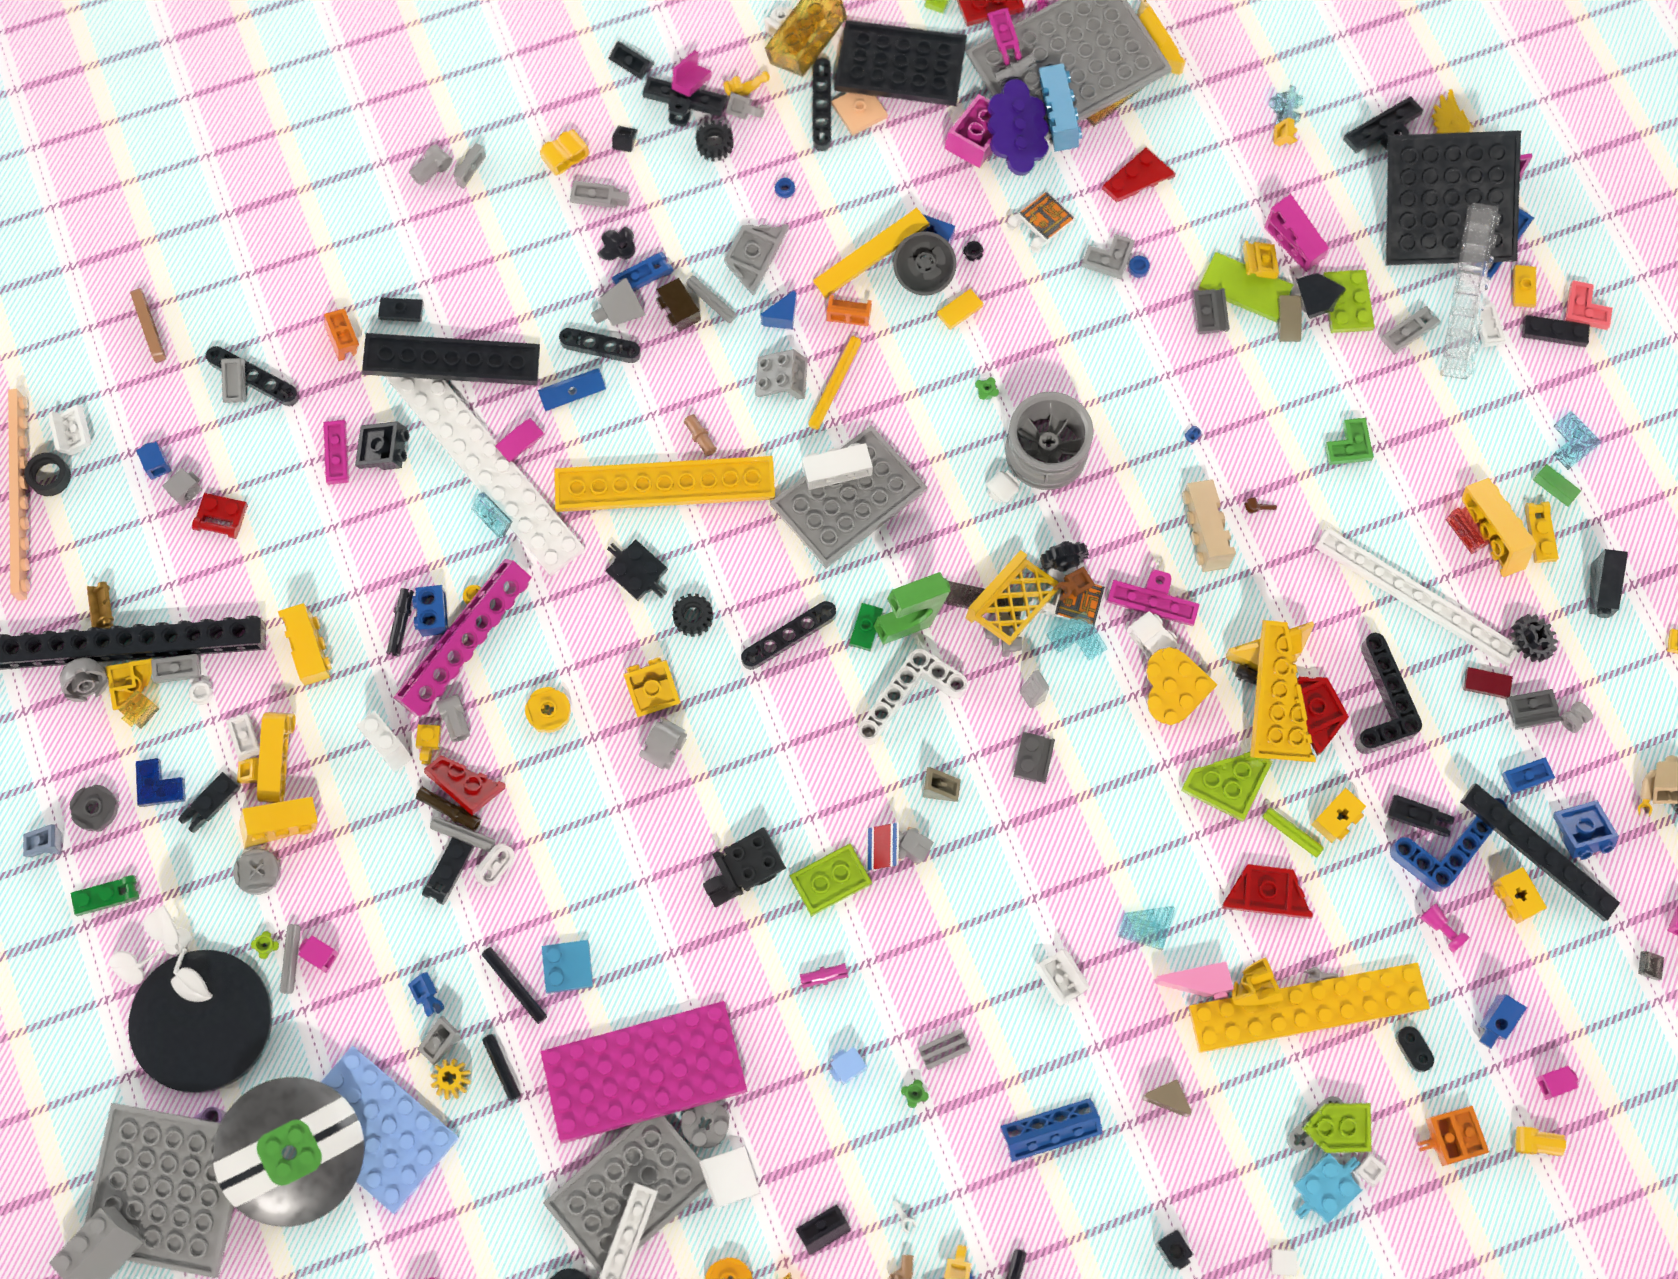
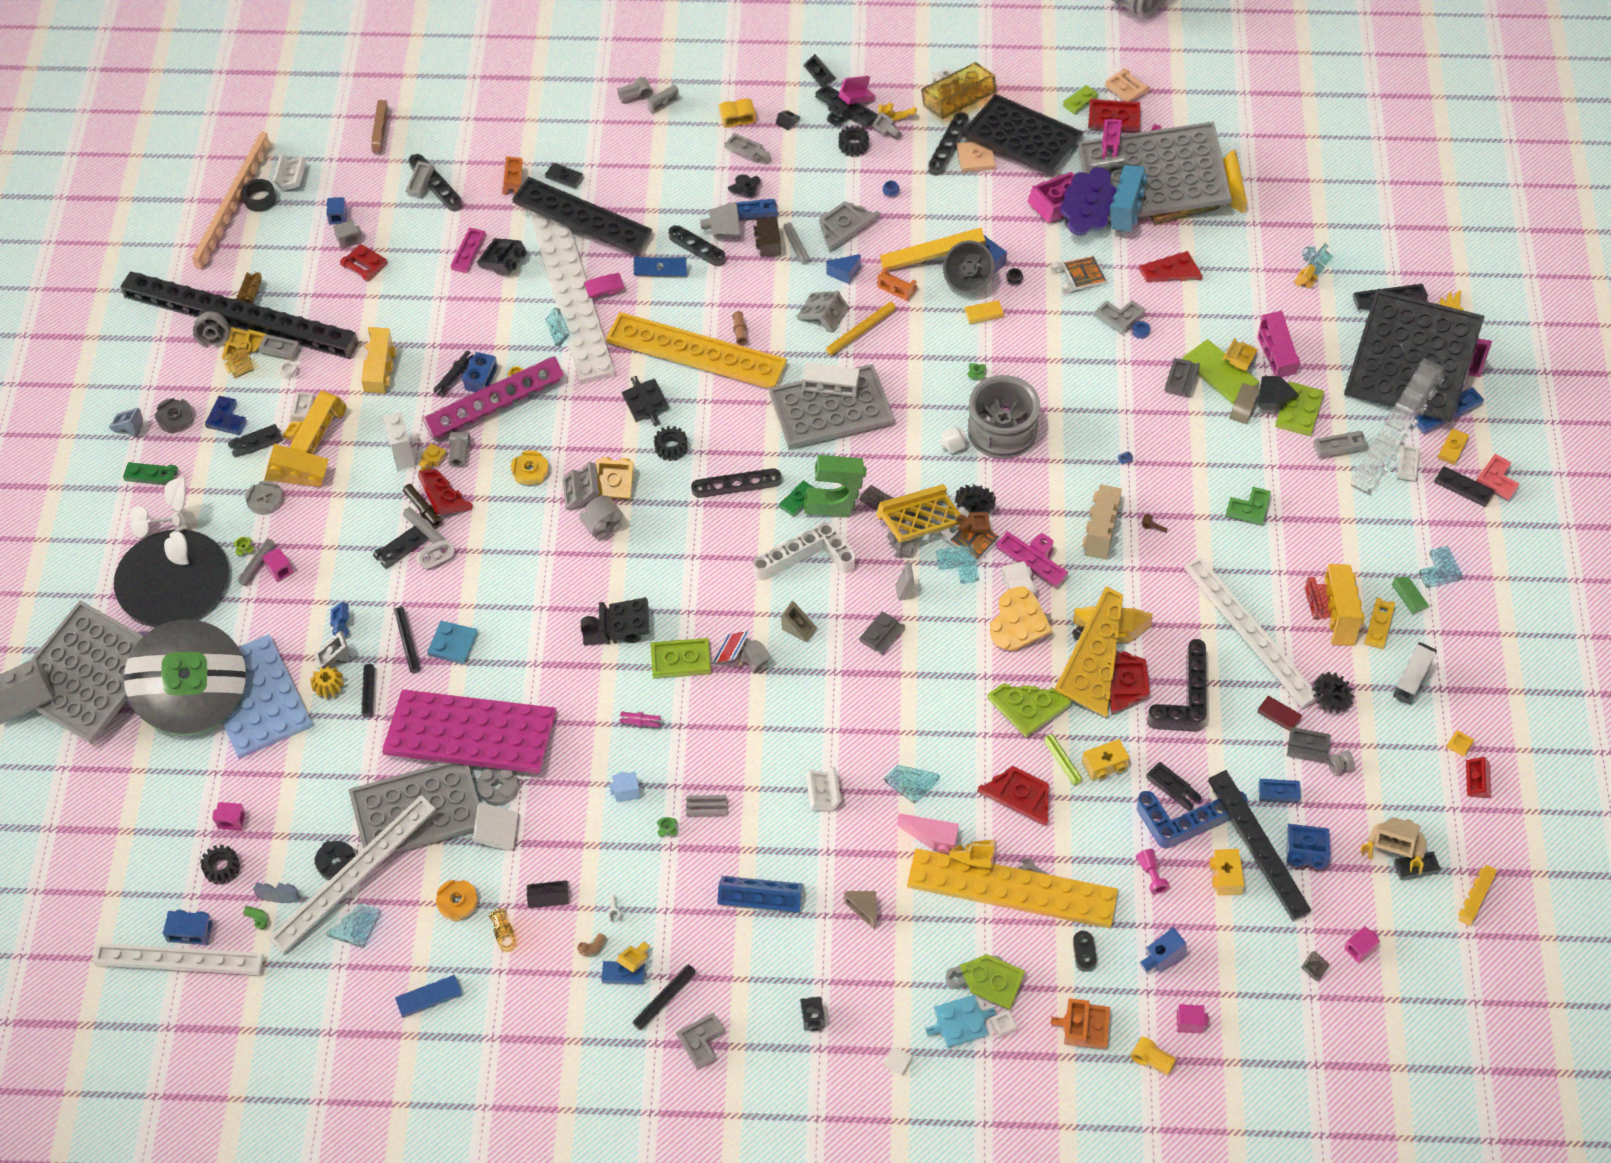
camera: 25 degrees right, 15 degrees down
none -> light grey slope [563,462,599,510]

